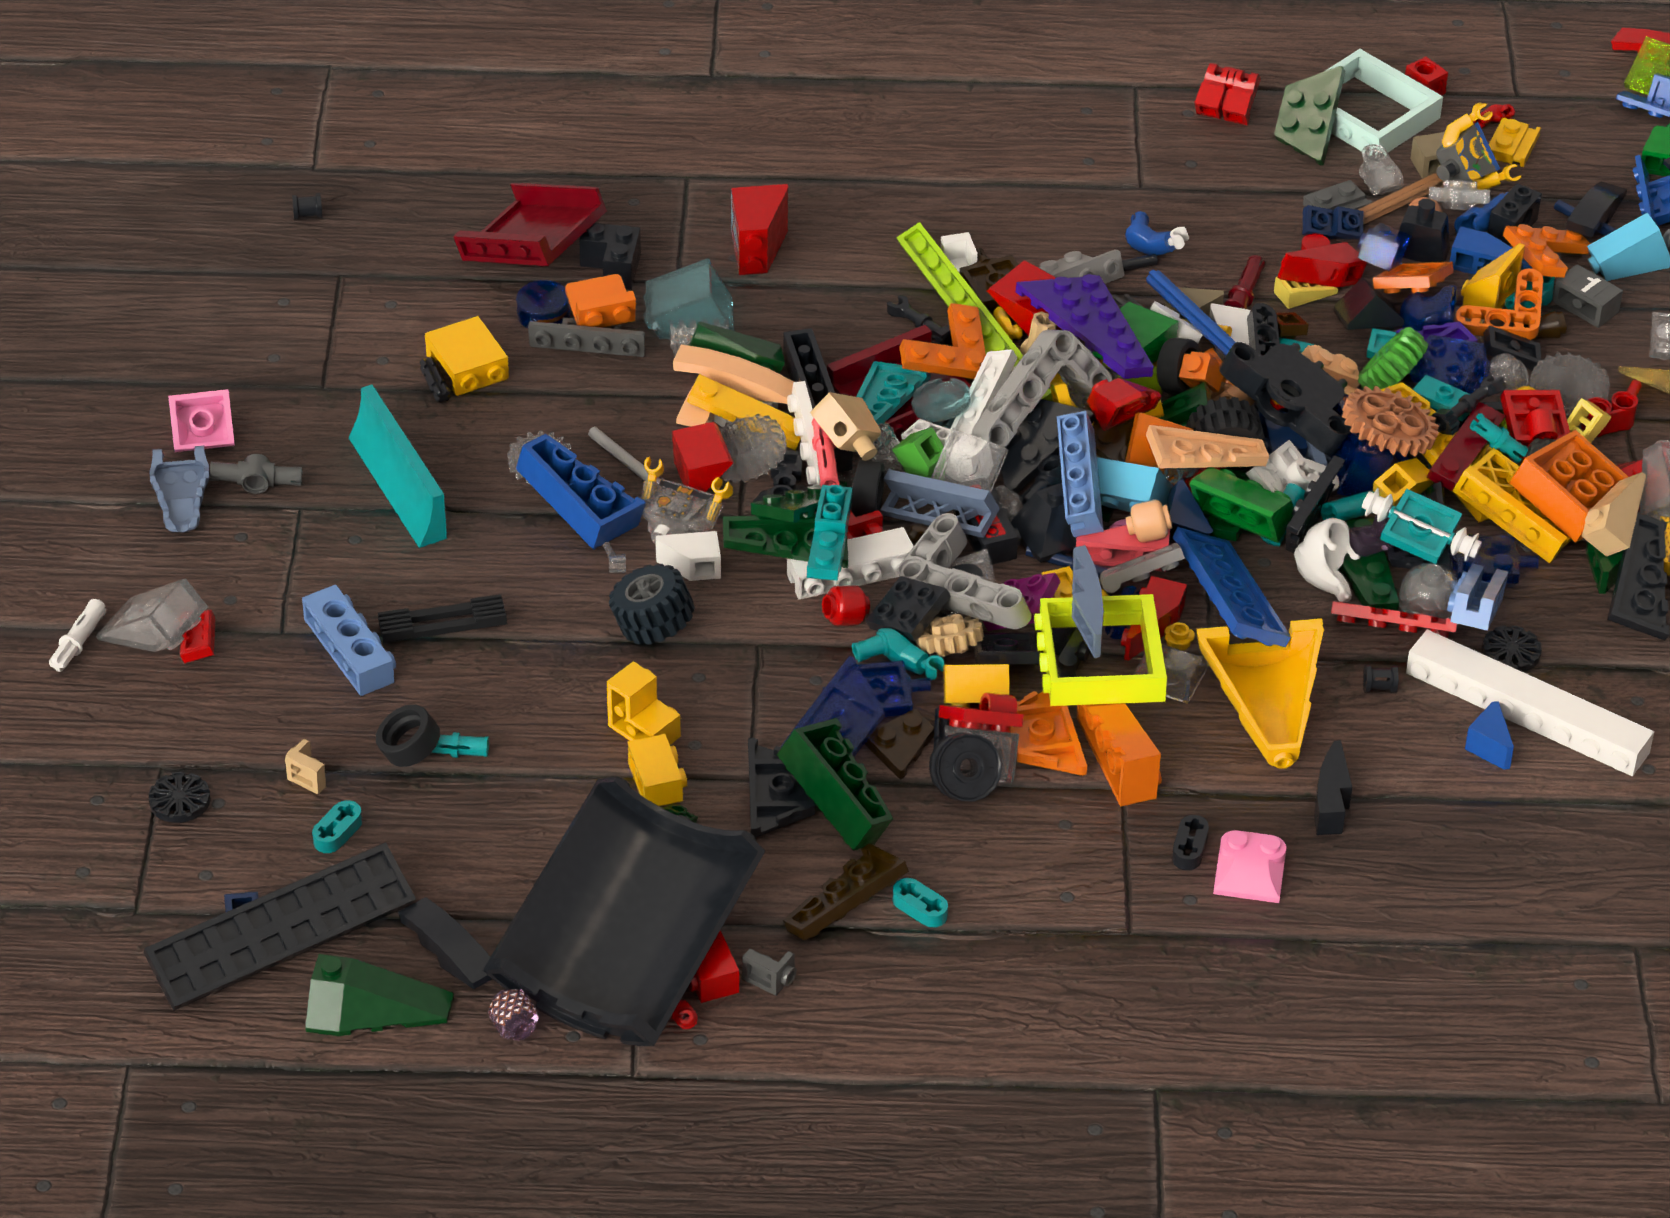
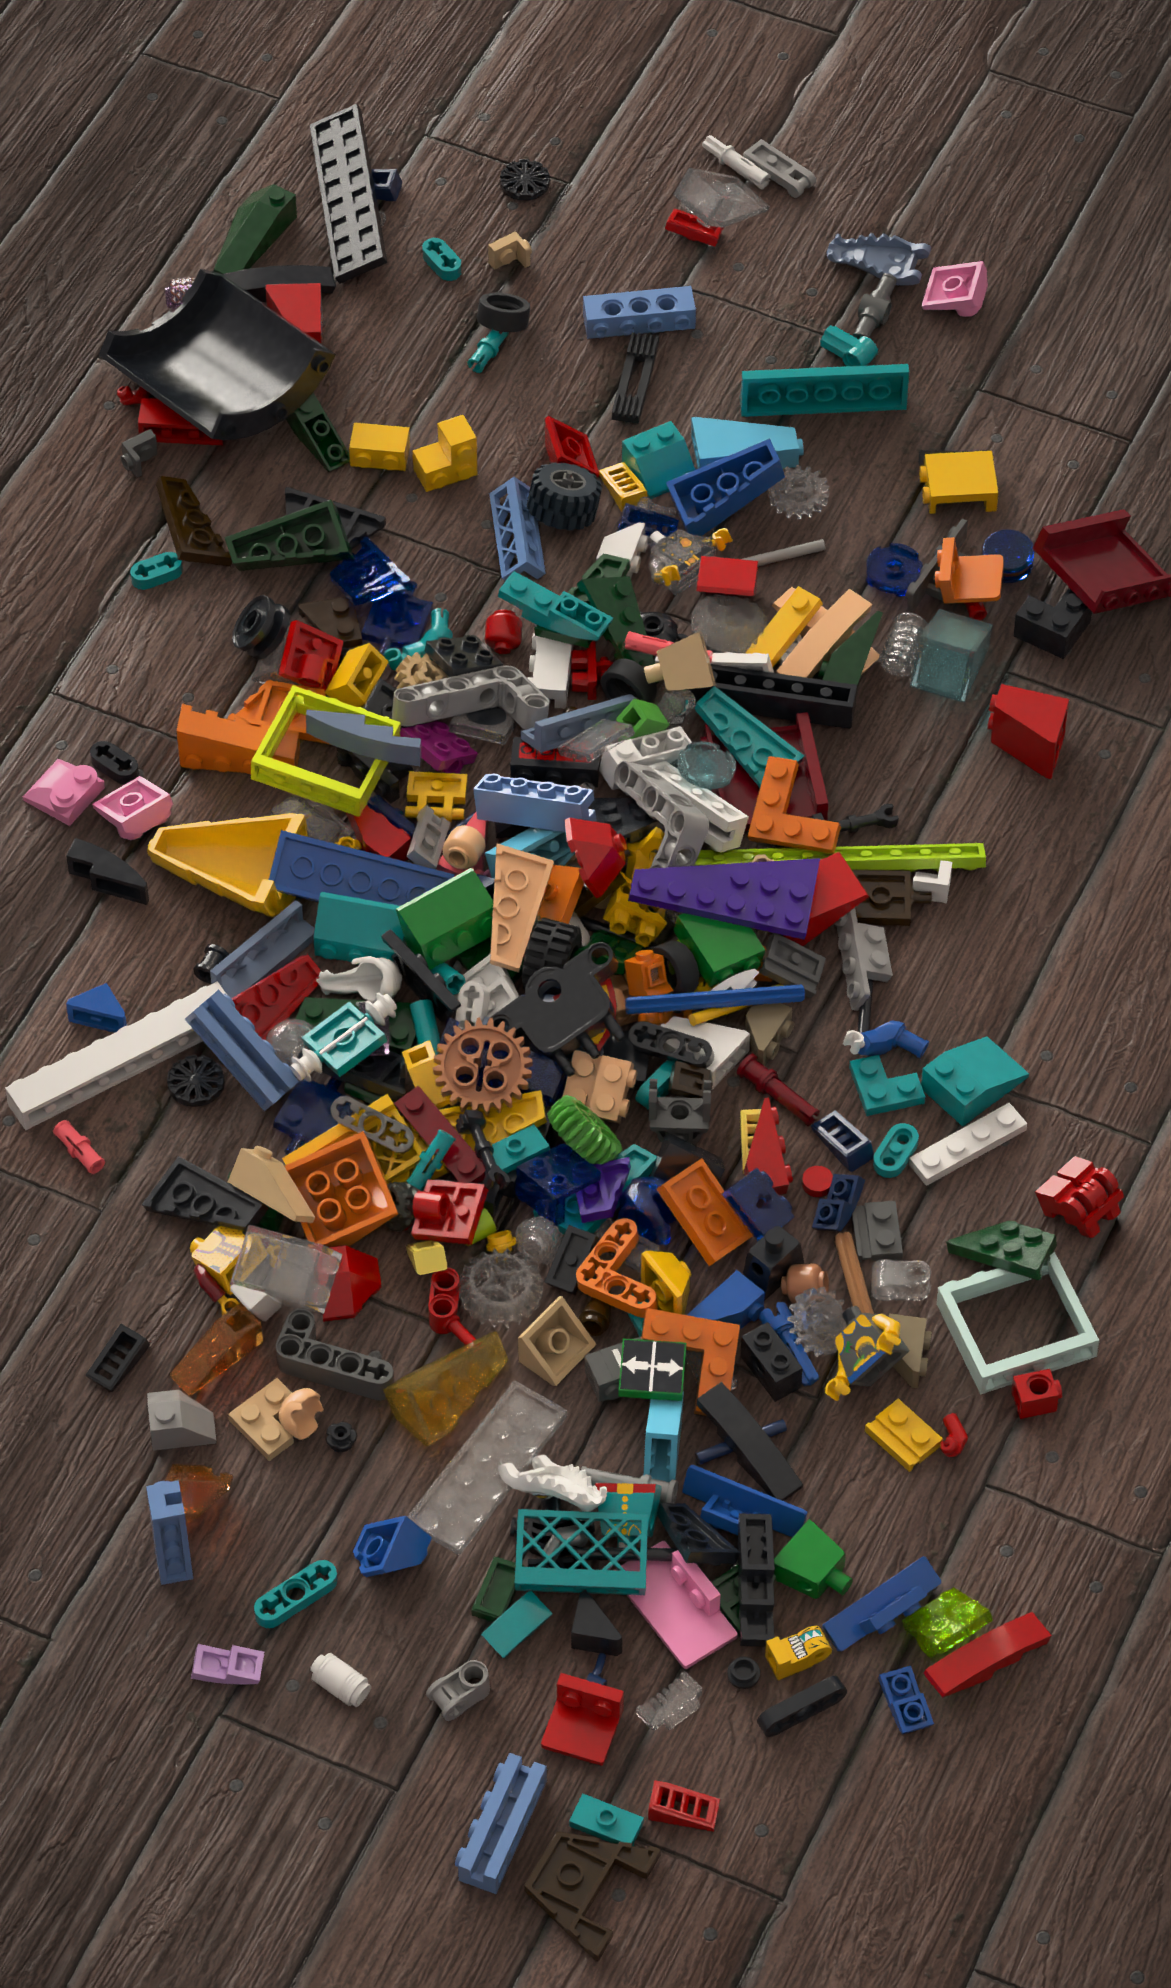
camera: 115 degrees right, 10 degrees up
none -> coral pin [53,1120,105,1174]
none -> bright pink slope [92,776,173,840]
none -> sand blue fence [210,900,315,999]
none -> red slope [266,283,323,345]
none -> teal slope [313,892,407,965]
none -> dark grey beam [331,1096,414,1153]
none -> medium blue fence [489,477,546,581]
none -> tan slope [518,1296,597,1386]
none -> red slope [545,416,600,478]
none -> yellow slope [599,462,647,512]
none -> clear blue slope [616,503,679,544]
none -> black tile [618,1338,686,1401]
none -> teal slope [622,421,696,500]
none -> dark grey piece [649,1079,711,1145]
none -> medium azure slope [691,417,804,469]
none -> light grey plate [743,139,816,198]
none -> dark blue slope [811,1110,874,1172]
none -> teal piece [820,325,878,366]
none -> teal plate [849,1055,925,1116]
none -> clear blue plate [866,543,923,597]
none -> teal plate [873,1123,919,1178]
none -> white plate [909,1102,1027,1186]
none -> teal slope [921,1036,1029,1126]

